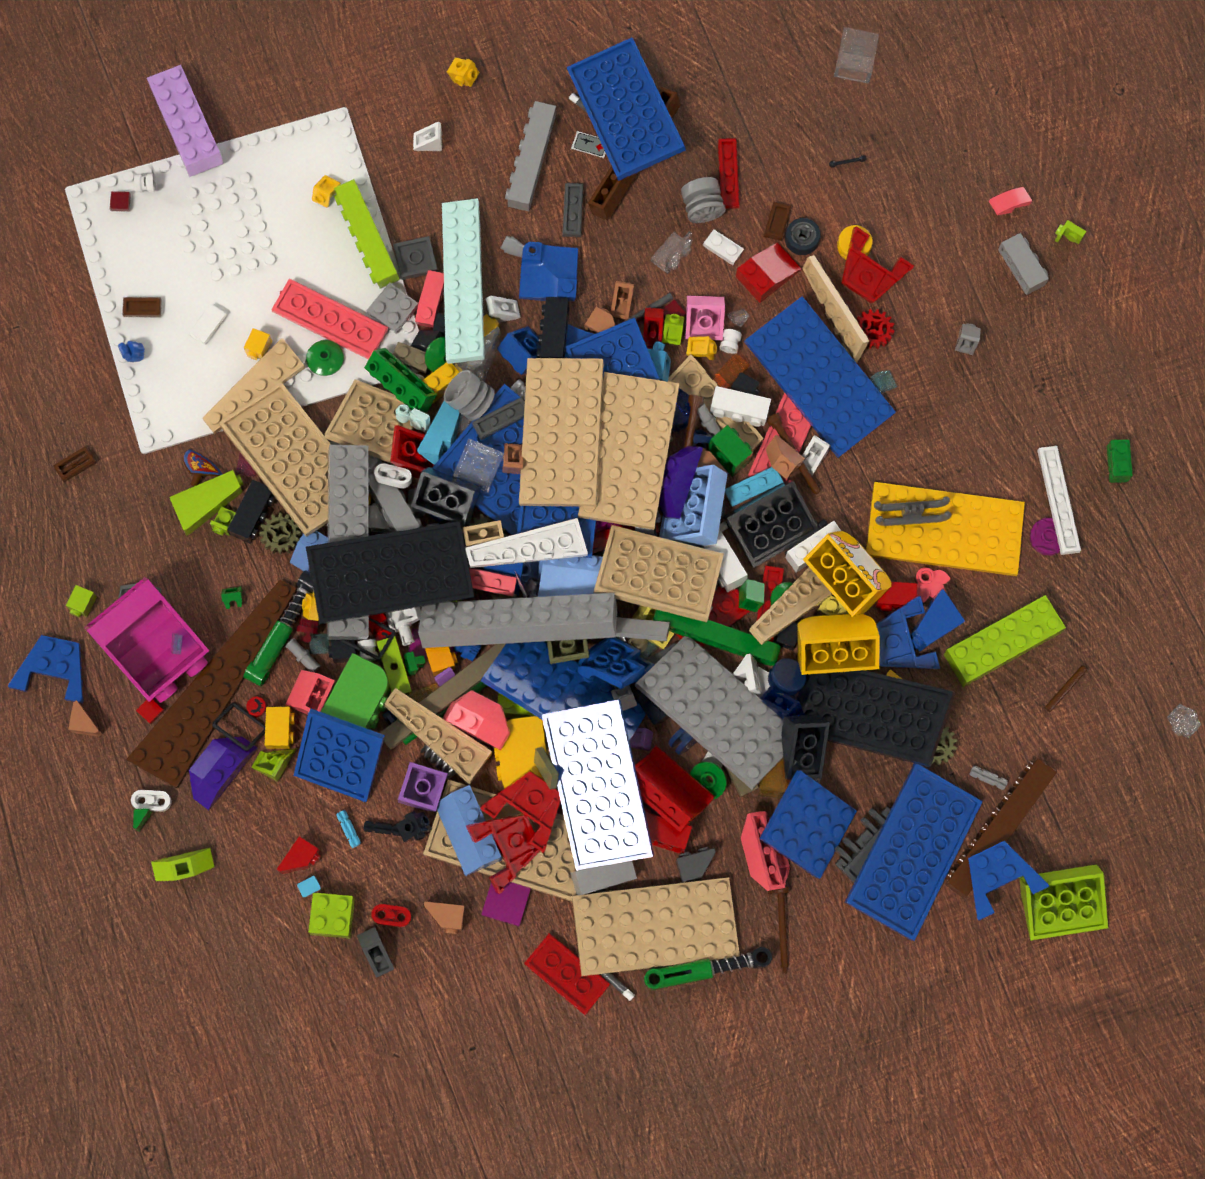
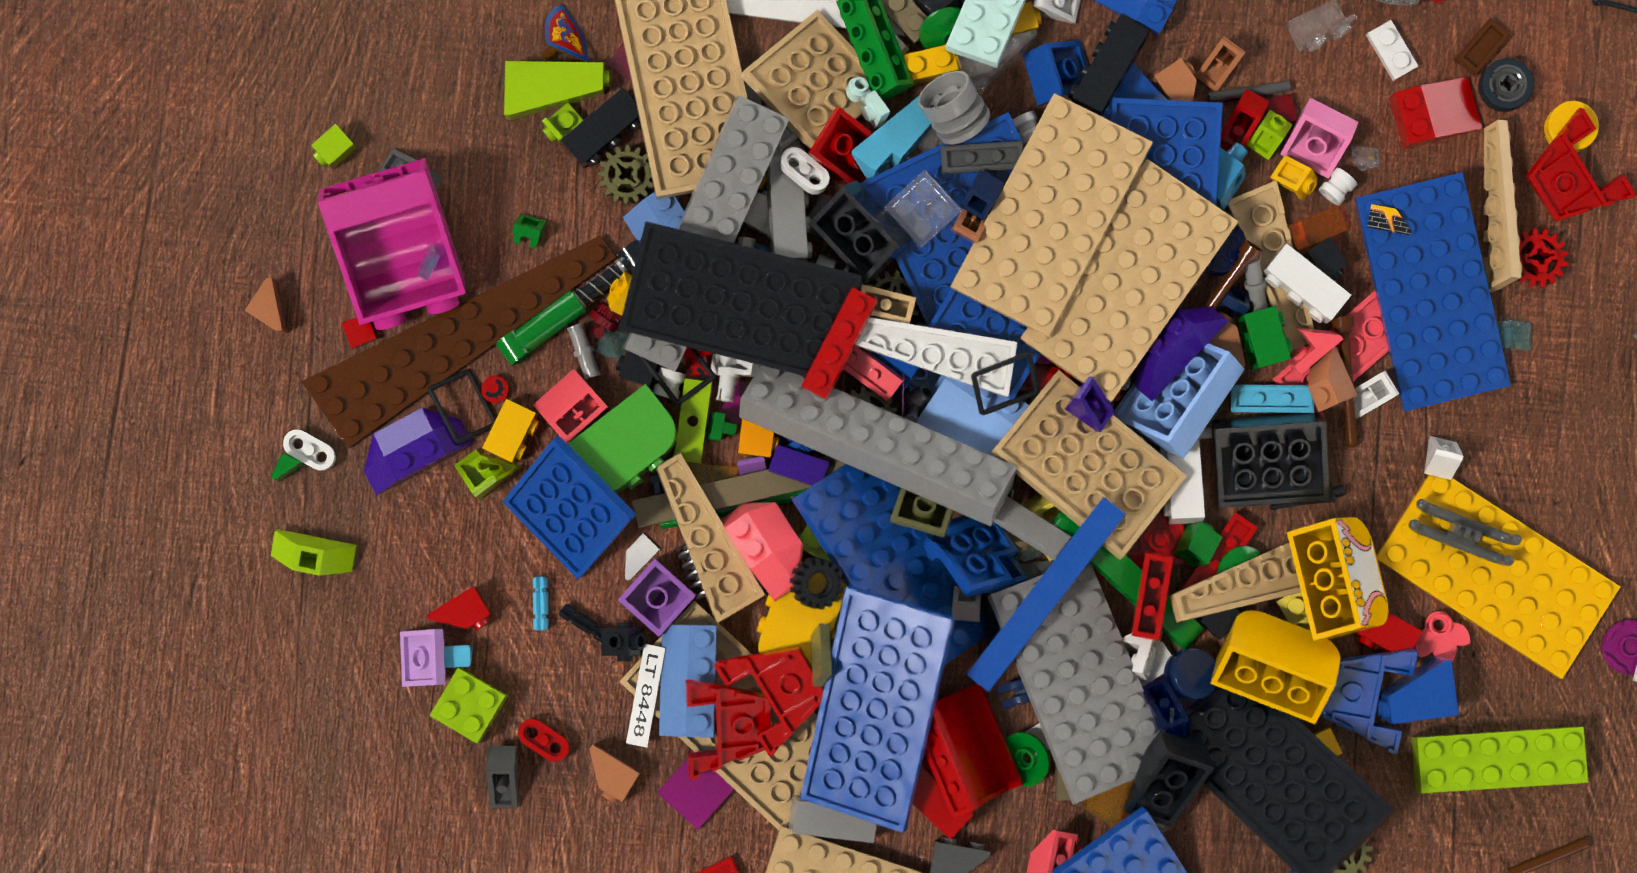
camera: 30 degrees right, 10 degrees up
blue wing [8,635,84,704] -> none
medium lavender slope [629,728,653,750] -> none
white brick [785,521,841,573] -> none
none -> lavender plate [400,629,446,687]
none -> white sticker [625,534,660,580]
none -> white sticker [626,644,665,748]
none -> dark purple tile [768,445,829,486]
none -> black tyre [790,557,844,610]
none -> red plate [801,287,878,400]
none -> dark blue brick [960,169,1004,220]
none -> blue tile [966,497,1127,692]
none -> black piece [971,352,1040,415]
none -> dark purple slope [1064,376,1115,433]
none -> red brick [1131,551,1175,641]
none -> coral slope [1288,328,1343,374]
none -> sticker [1367,204,1411,235]
none -> white slope [1424,436,1463,480]

